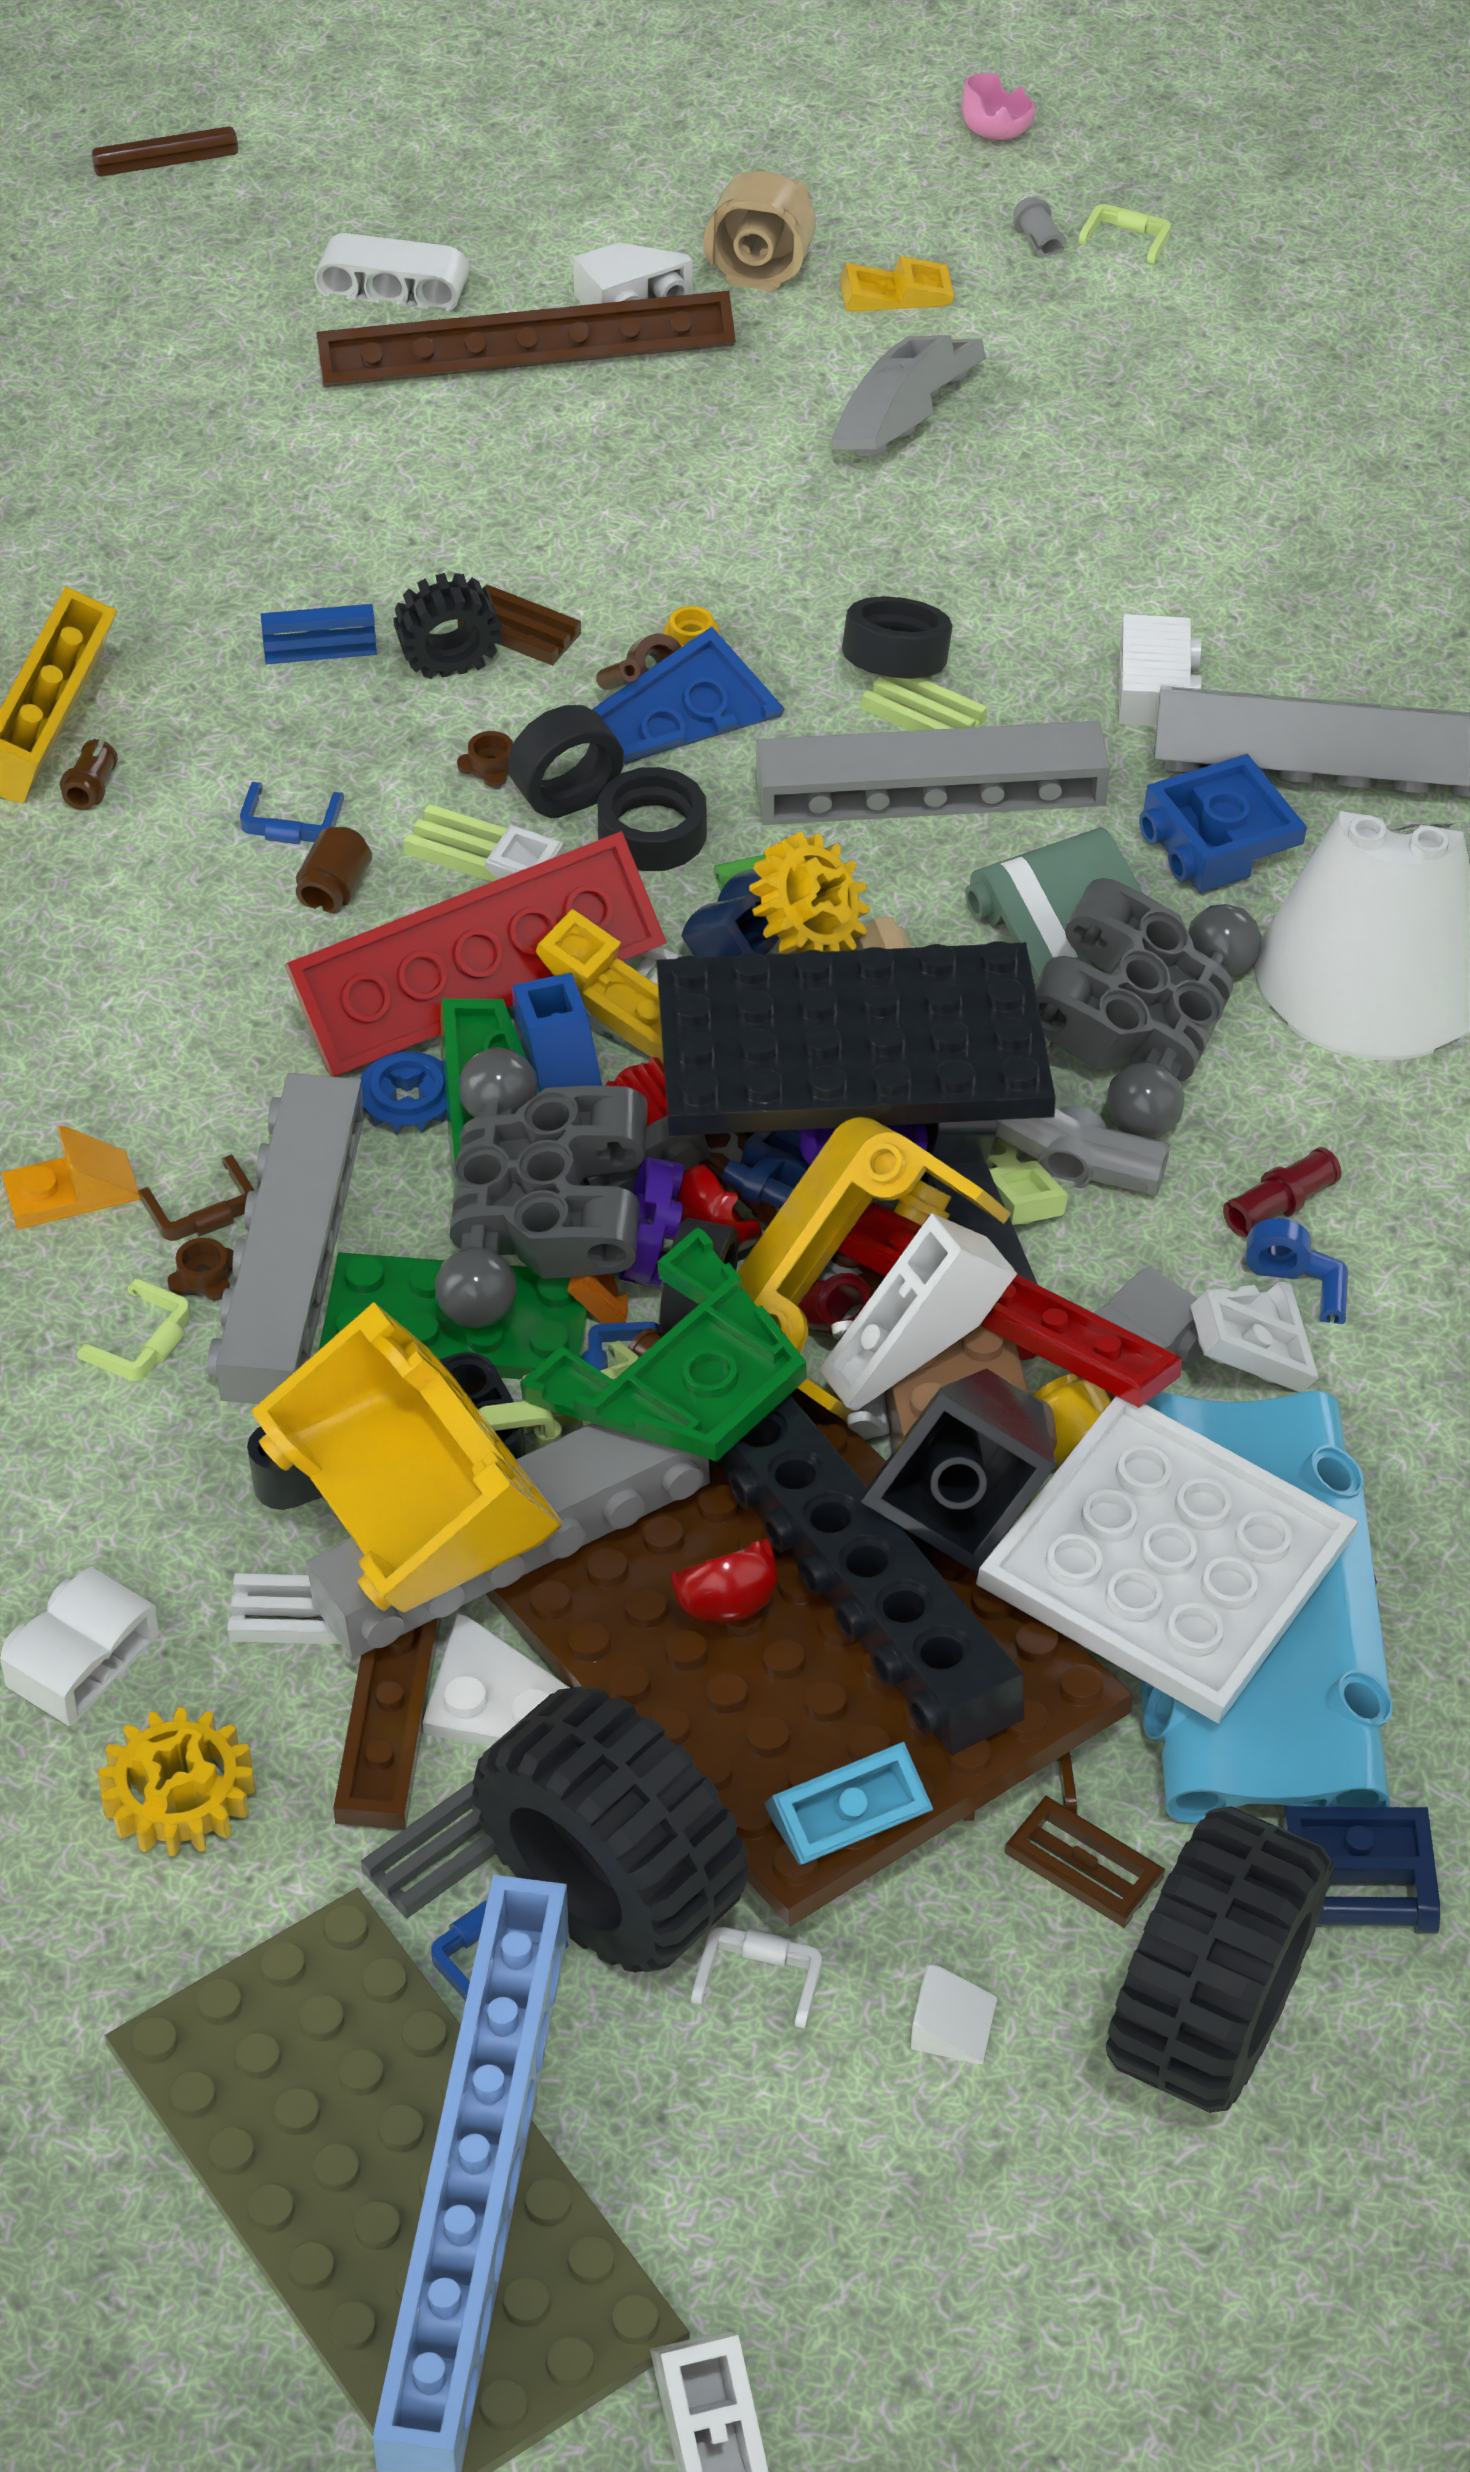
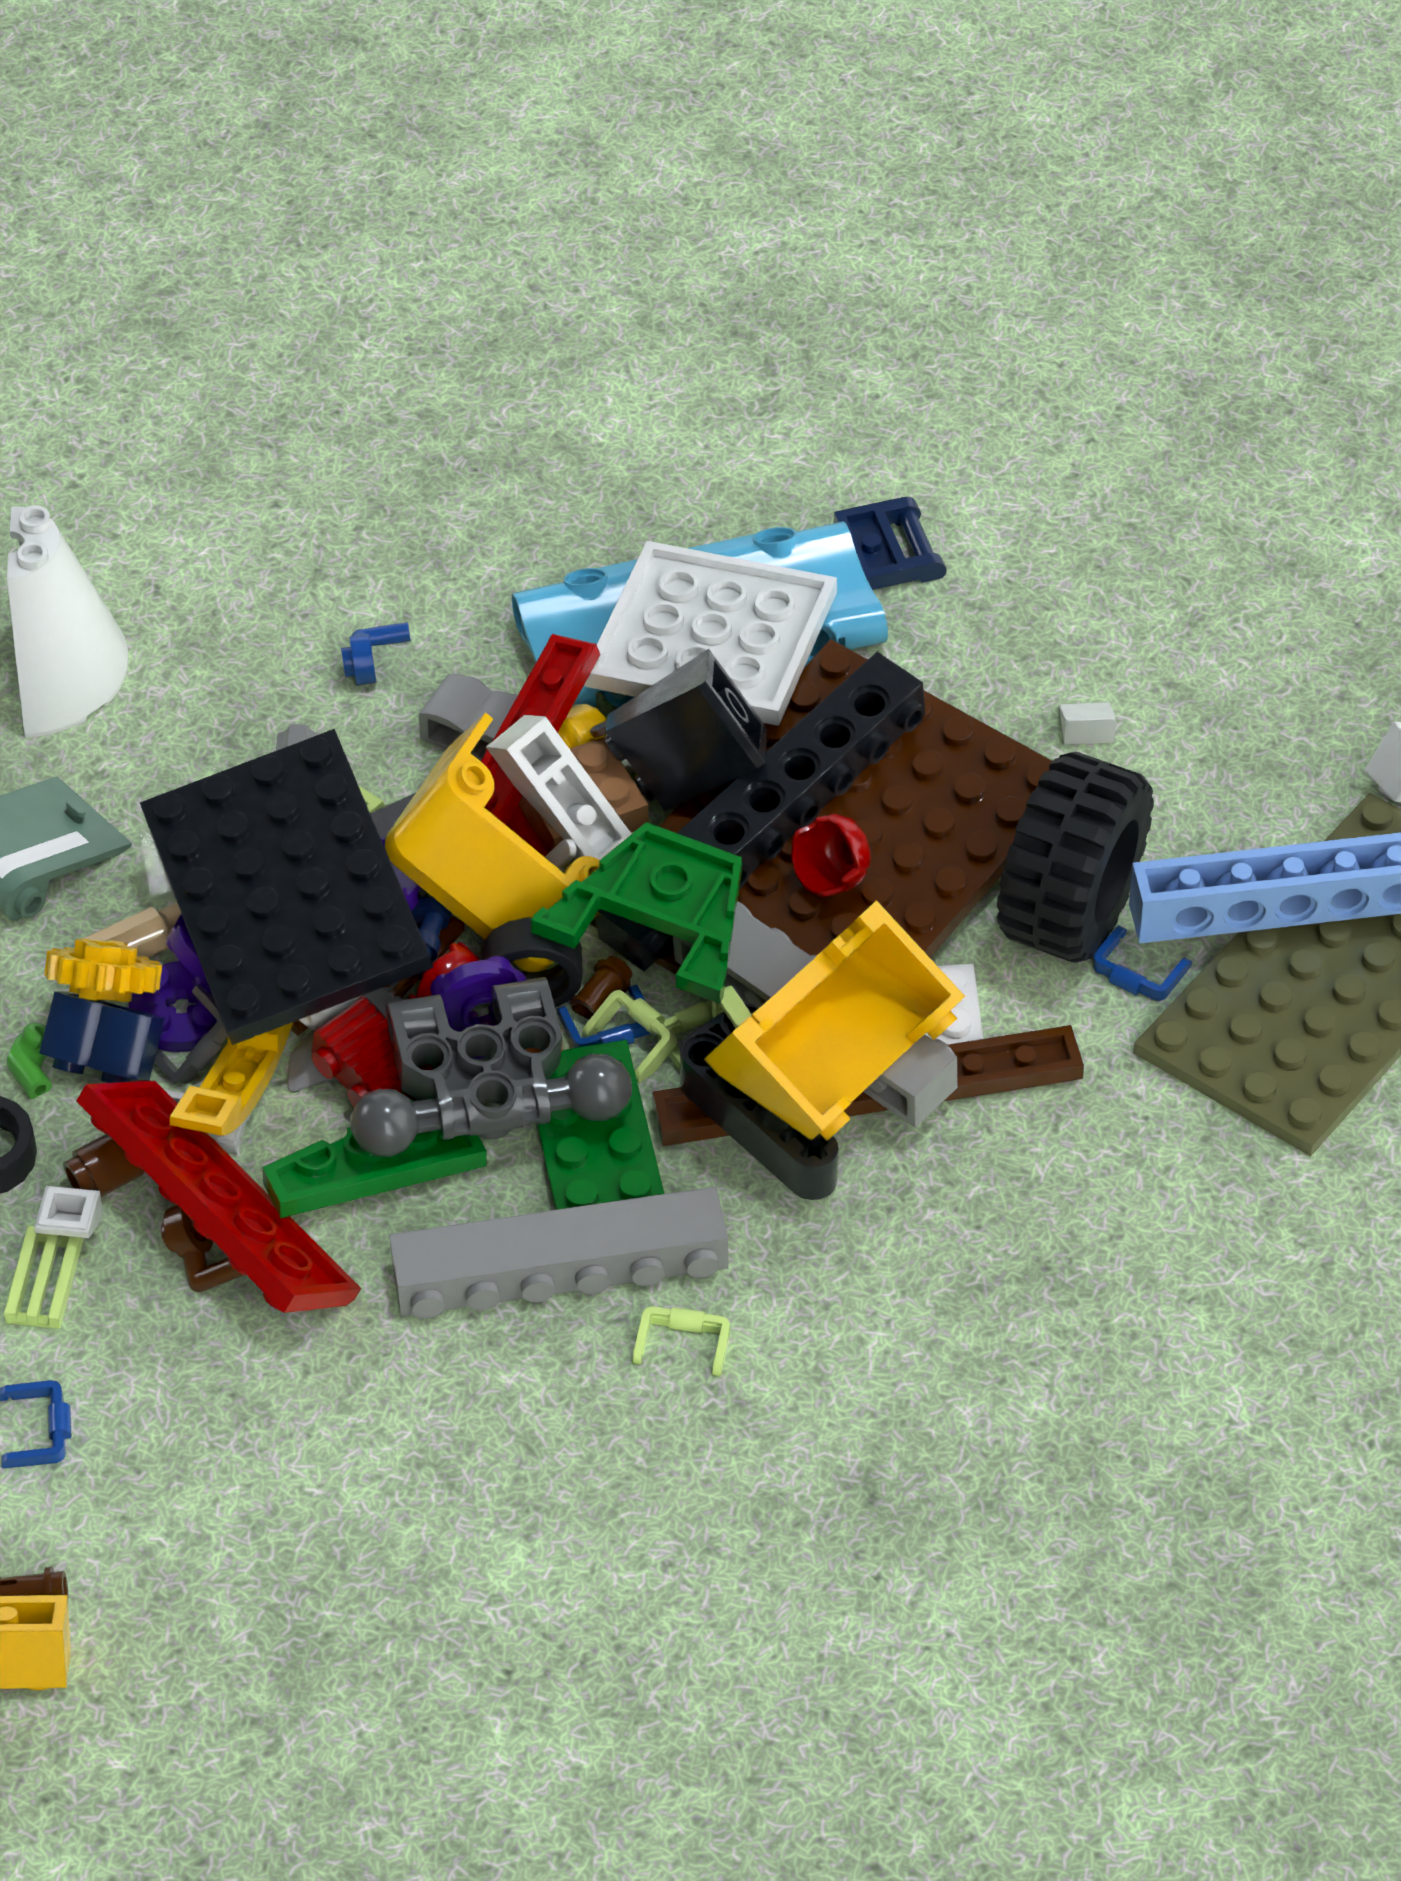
camera: 105 degrees left, 0 degrees up
white brick [0,1567,159,1726] -> none
light orange slope [1,1126,141,1230] -> none
yellow gear [98,1707,256,1856] -> none
reddish brown piece [138,1154,254,1241] -> none
reddish brown plate [167,1237,234,1300] -> none
white tile [228,1573,341,1644] -> none
reddish brown brick [296,827,372,914] -> none
blue gear [360,1052,447,1134] -> none
dark grey tile [361,1780,496,1919] -> none
blue slope [512,973,602,1092] -> none
medium azure slope [764,1742,933,1866] -> none
reddish brown tile [1005,1795,1165,1928] -> none
dark grey connector [1035,878,1262,1139] -> none
black tyre [1106,1806,1334,2113] -> none
white wing [1190,1282,1319,1392] -> none
dark red pin [1223,1147,1342,1237] -> none

